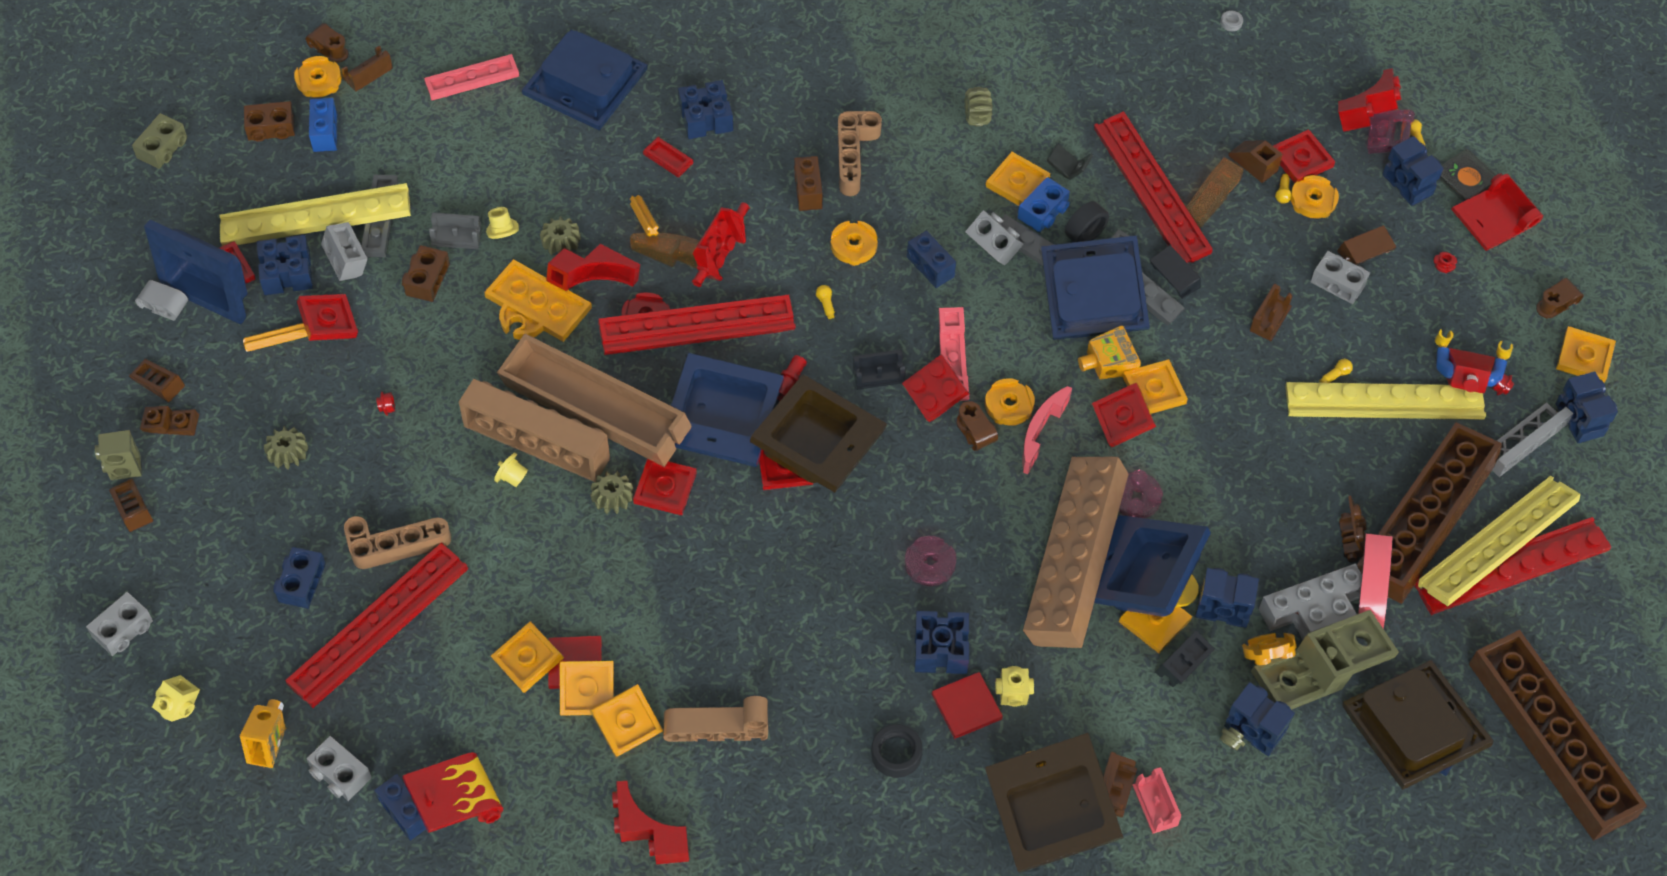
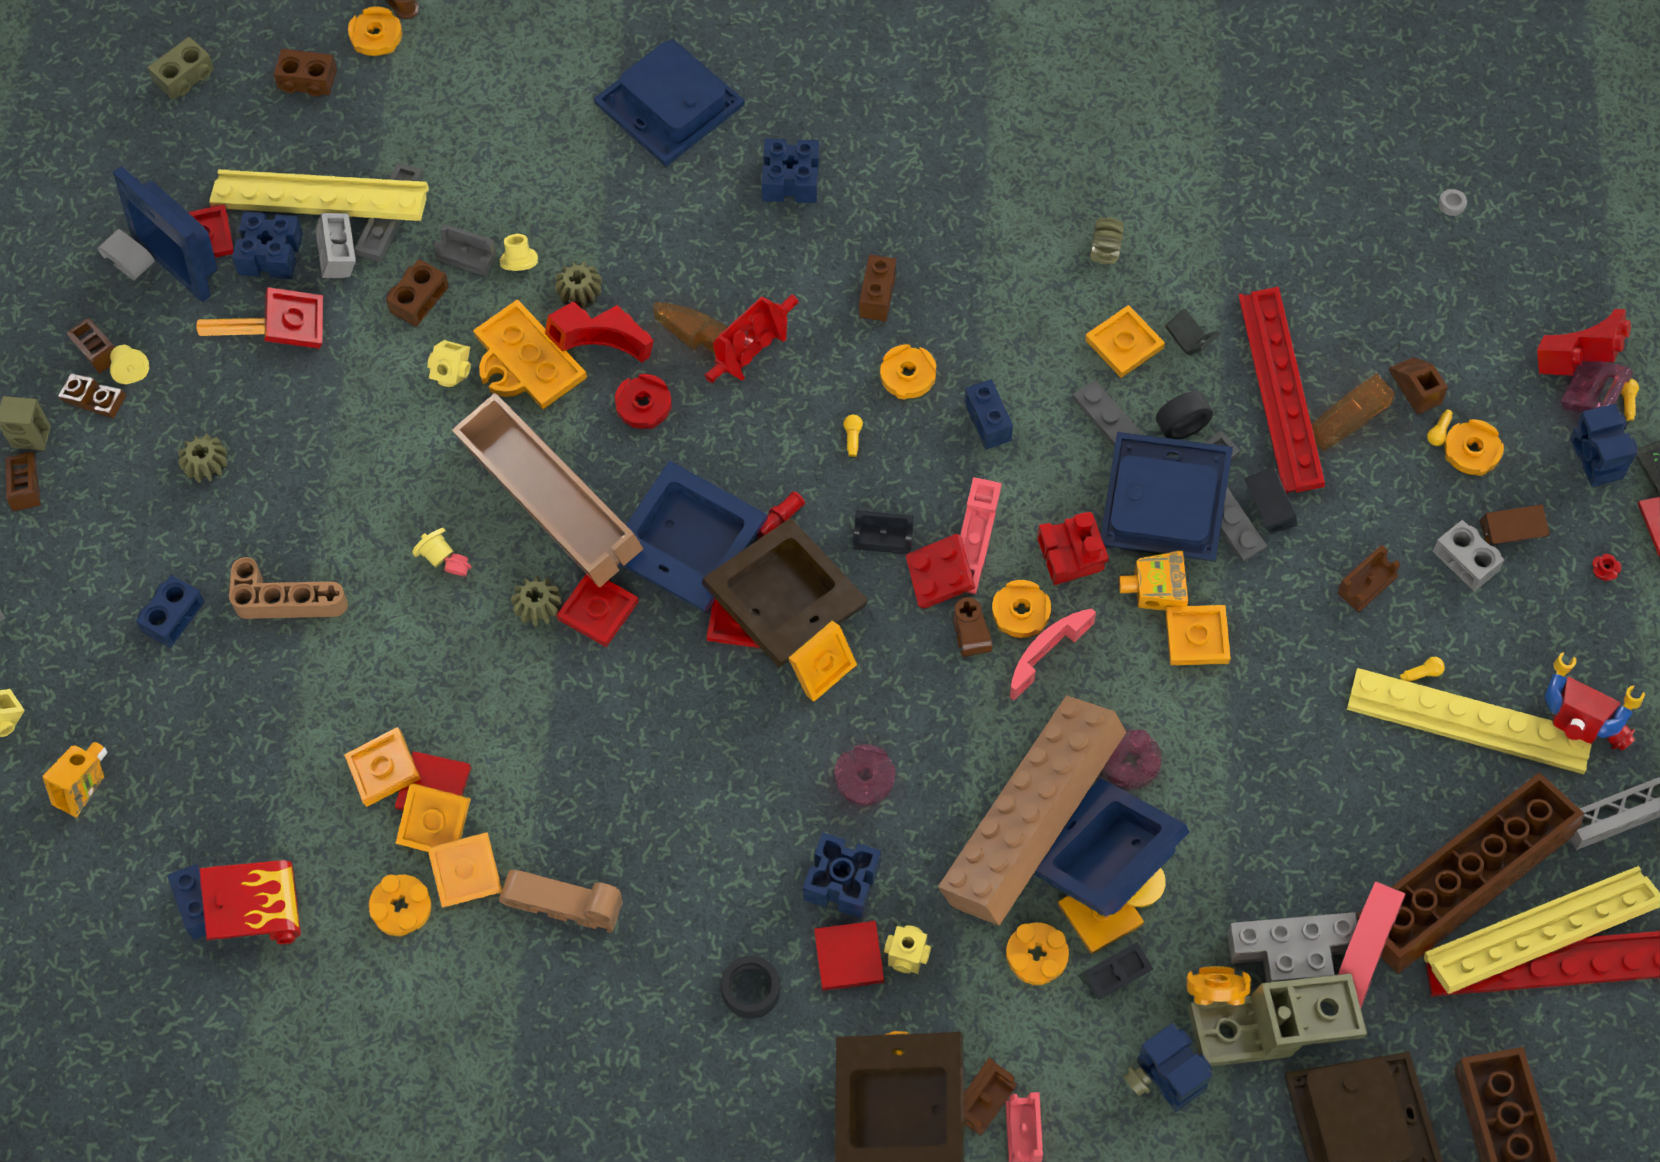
camera: 20 degrees right, 5 degrees up
red plate [285,543,468,708] -> none
light grey brick [306,736,372,801] -> none
blue brick [309,98,337,152] -> none
reddish brown hinge [341,45,393,92] -> none
red plate [376,392,395,416] -> none
coral plate [424,54,519,101] -> none
medium nougat brick [459,379,610,482] -> none
red plate [598,295,796,355] -> none
red arch [612,781,689,865] -> none
light orange axle [630,195,659,237] -> none
red tile [643,137,693,178] -> none
medium nougat beam [838,111,882,196] -> none
light grey brick [965,210,1024,265] -> none
blue brick [1017,177,1070,233] -> none
red plate [1092,382,1156,448] -> none
dark blue brick [1195,568,1259,628] -> none
red plate [1273,129,1335,183] -> none
reddish brown hinge [1339,496,1367,562] -> none
none -> light yellow piece [110,345,149,385]
none -> light orange plate [369,875,432,936]
none -> light yellow brick [427,340,471,387]
none -> coral plate [443,553,472,577]
none -> light orange plate [788,621,857,702]
none -> light orange plate [1006,922,1069,985]
none -> red hips [1036,512,1109,586]

